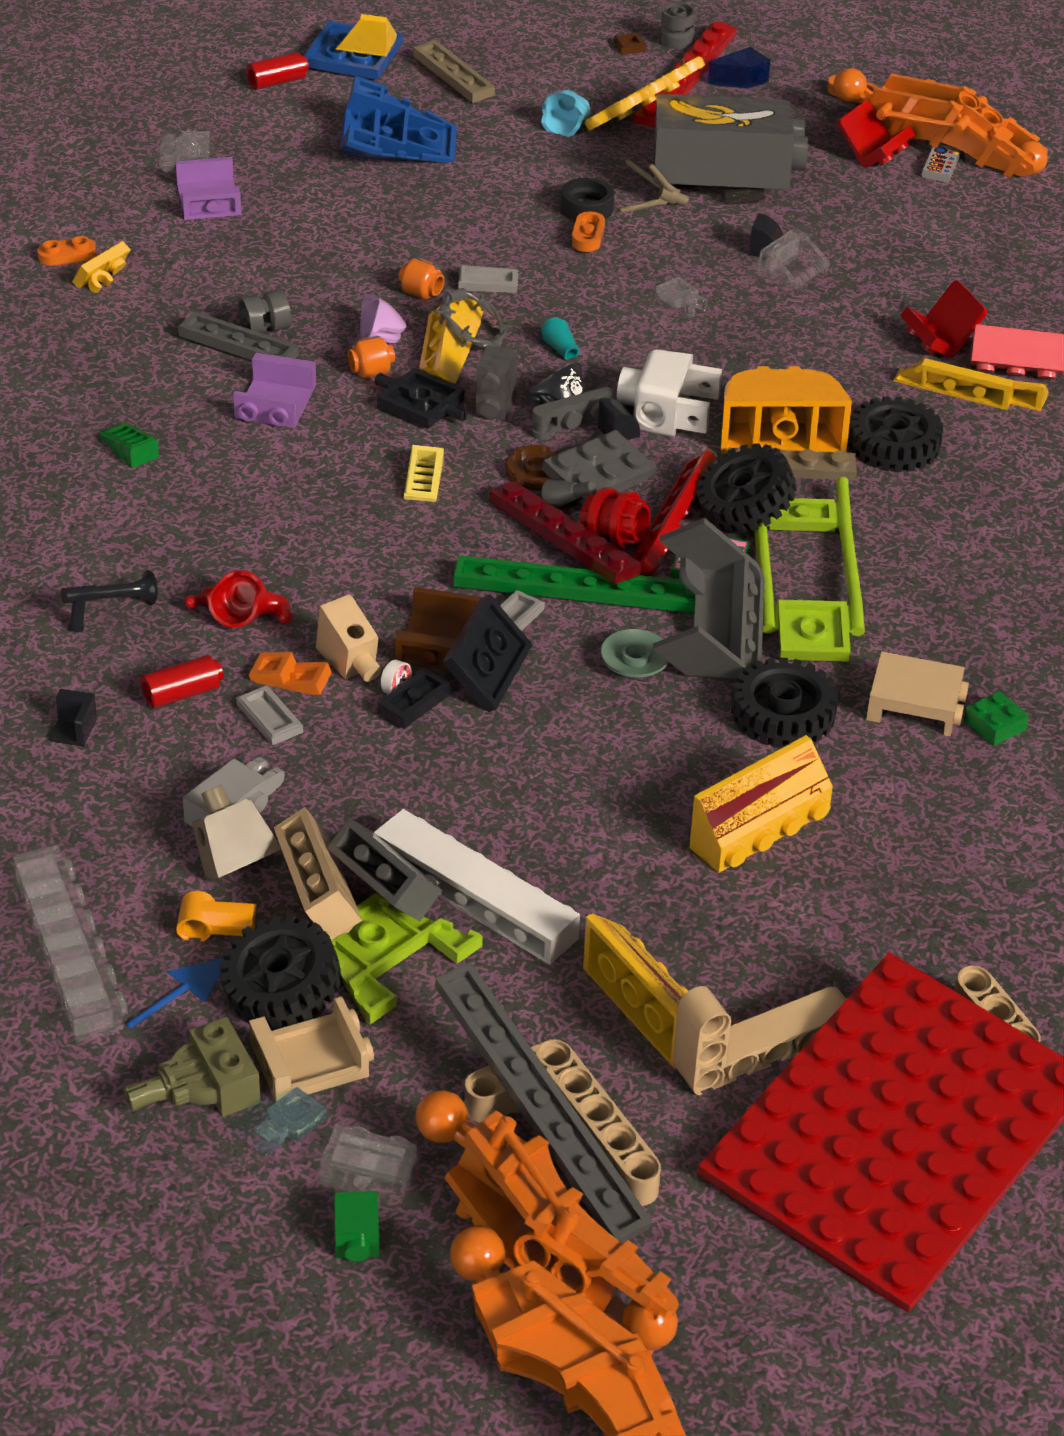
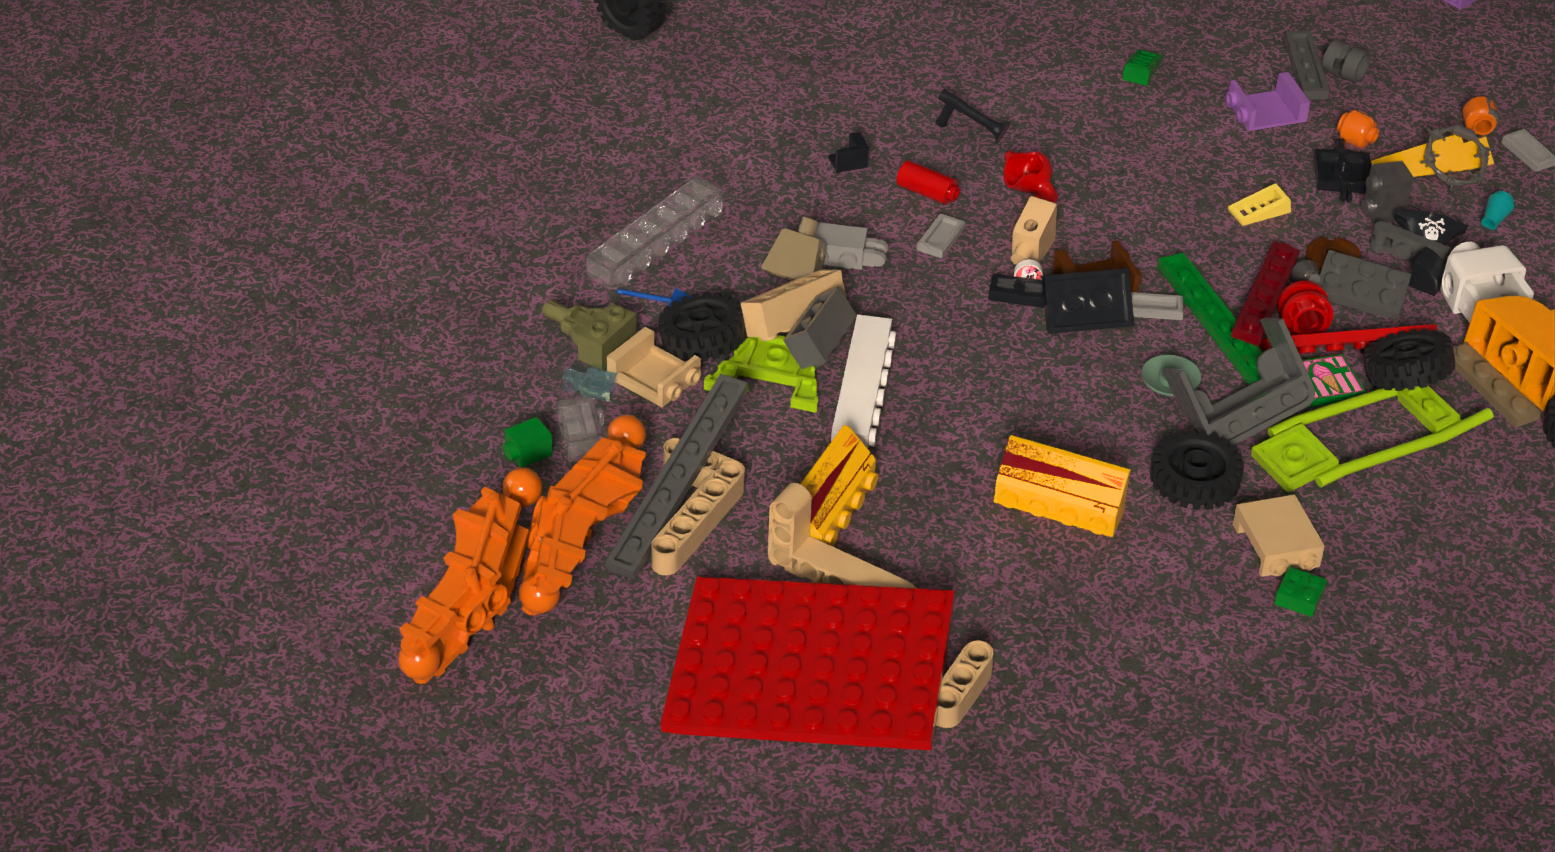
camera: 60 degrees right, 0 degrees up
light orange piece [176,891,256,941] -> none
orange slope [249,652,332,695] -> none
lavender hat [360,296,406,343] -> none

